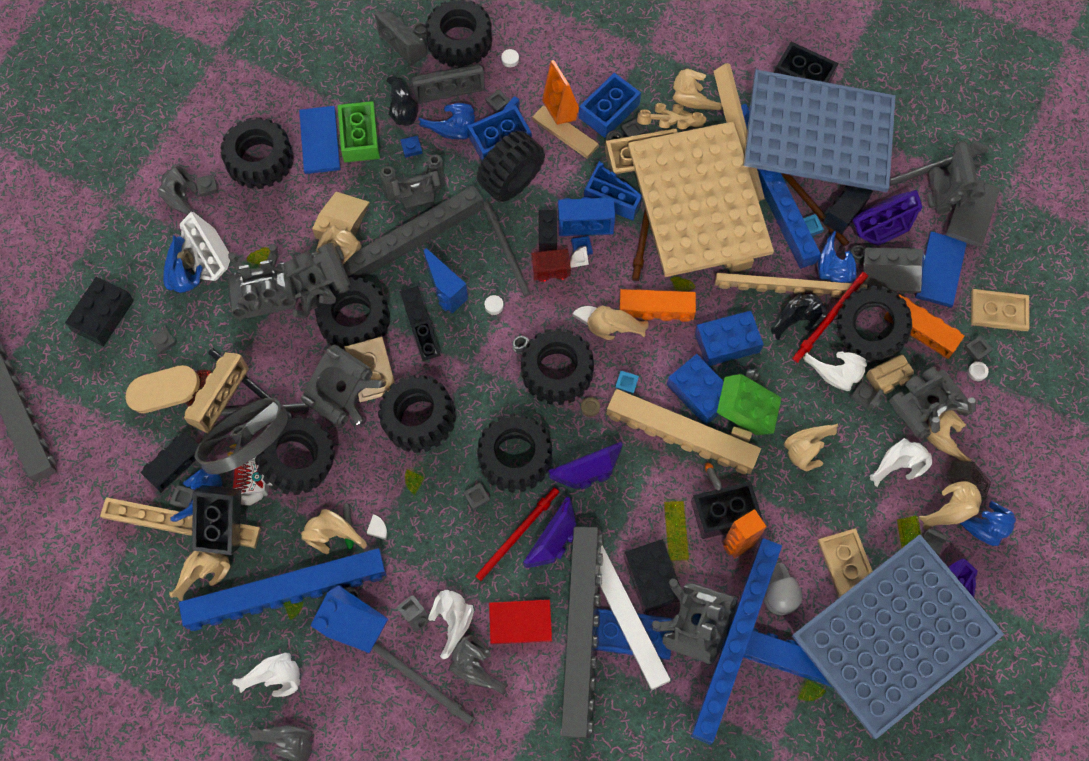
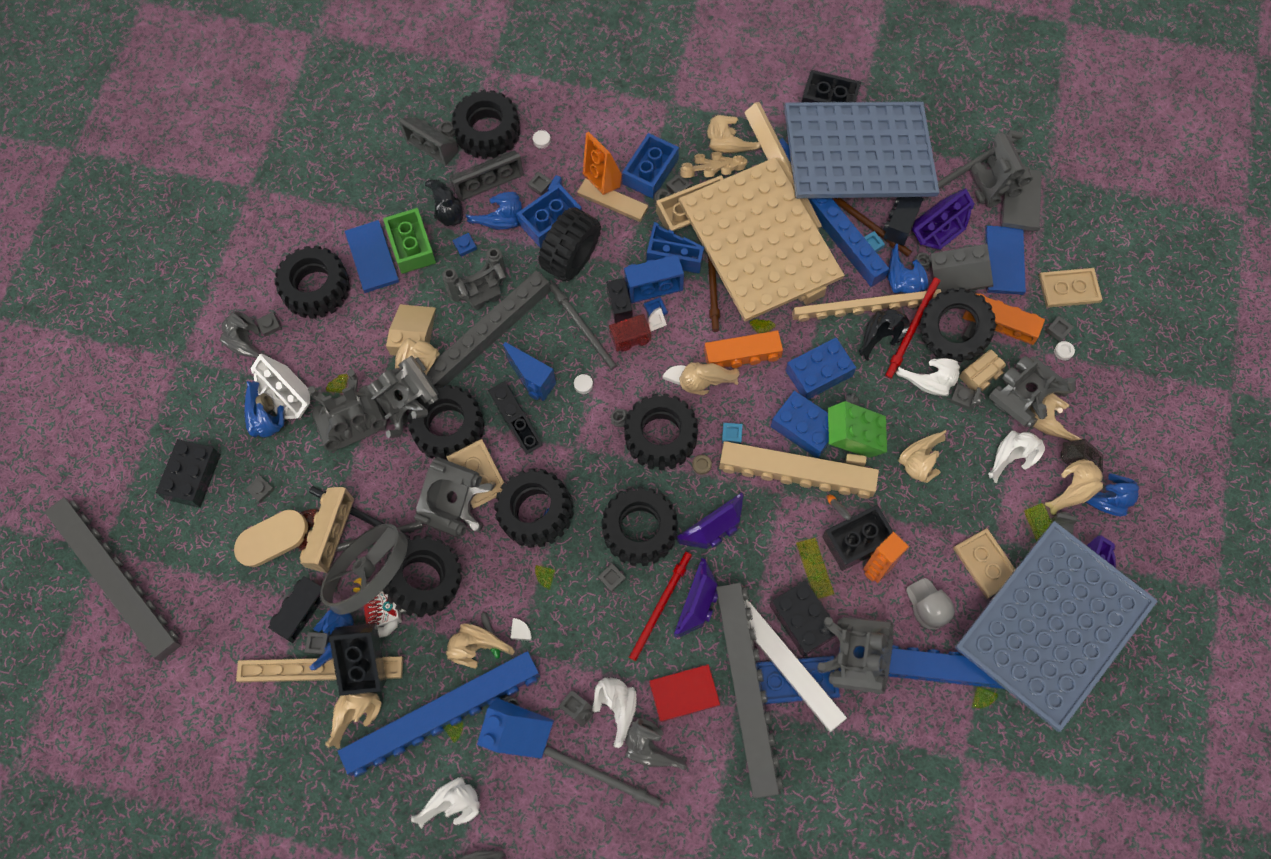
camera: 10 degrees left, 0 degrees up
blue brick [690,538,782,745] -> none

